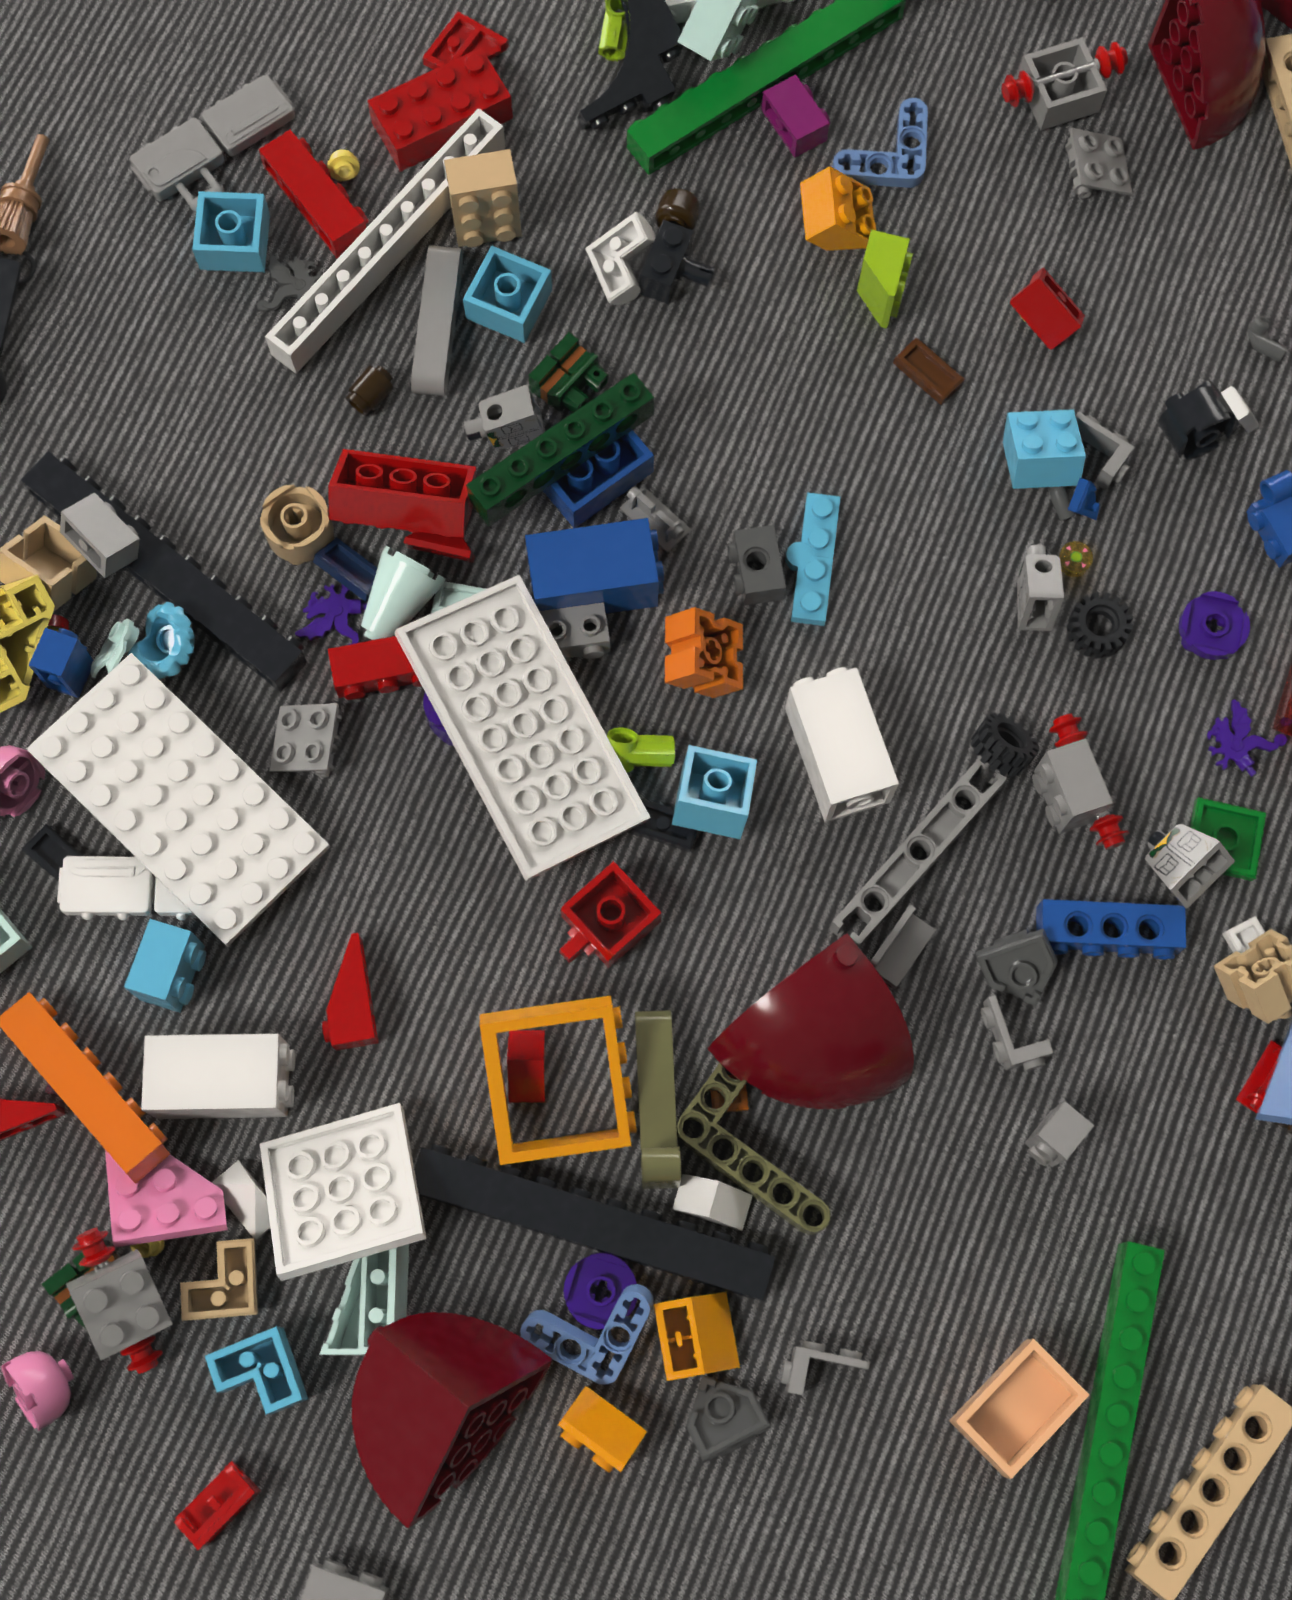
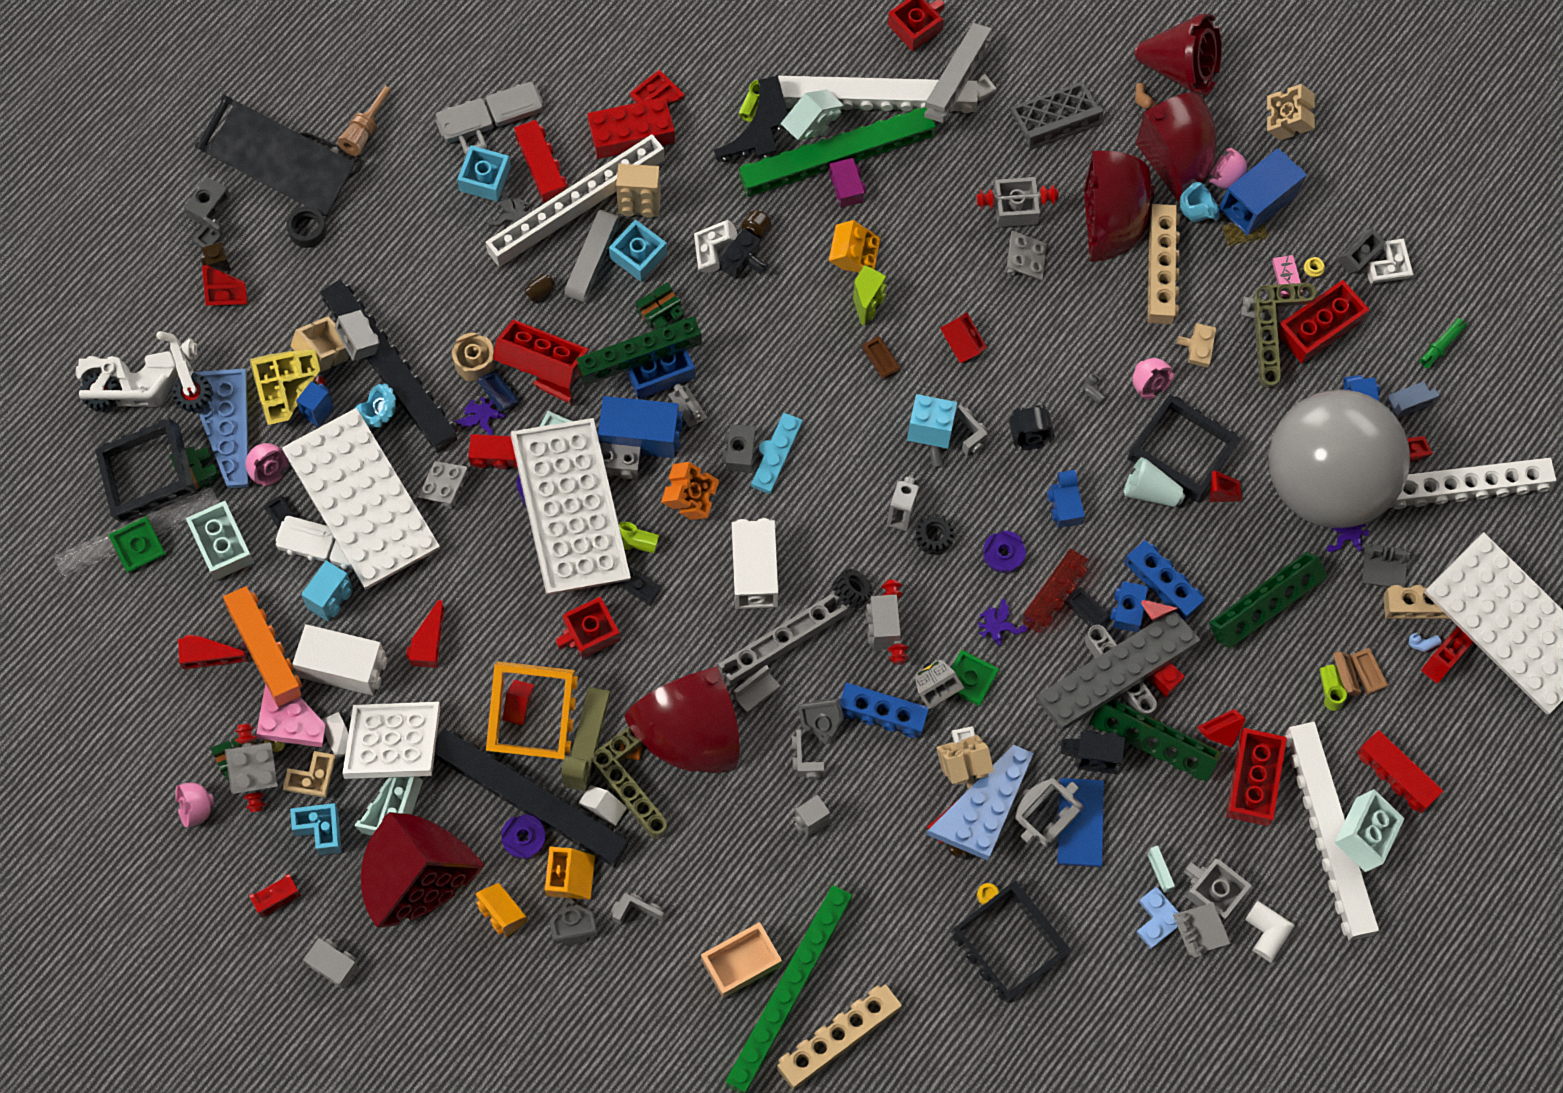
camera: 15 degrees right, 5 degrees down
light aqua plate [90,619,139,678] -> none
light yellow plate [327,150,360,181] -> none
light aqua cone [361,546,446,640] -> none
light grey torso [464,384,545,450] -> none
medium blue beam [520,1284,654,1385] -> none
medium azure brick [672,745,757,839] -> none
medium blue beam [832,98,928,188] -> none
clear yellow tile [1058,541,1093,577] -> none
blue tile [1068,478,1099,520] -> none
white tile [1221,386,1259,433] -> none

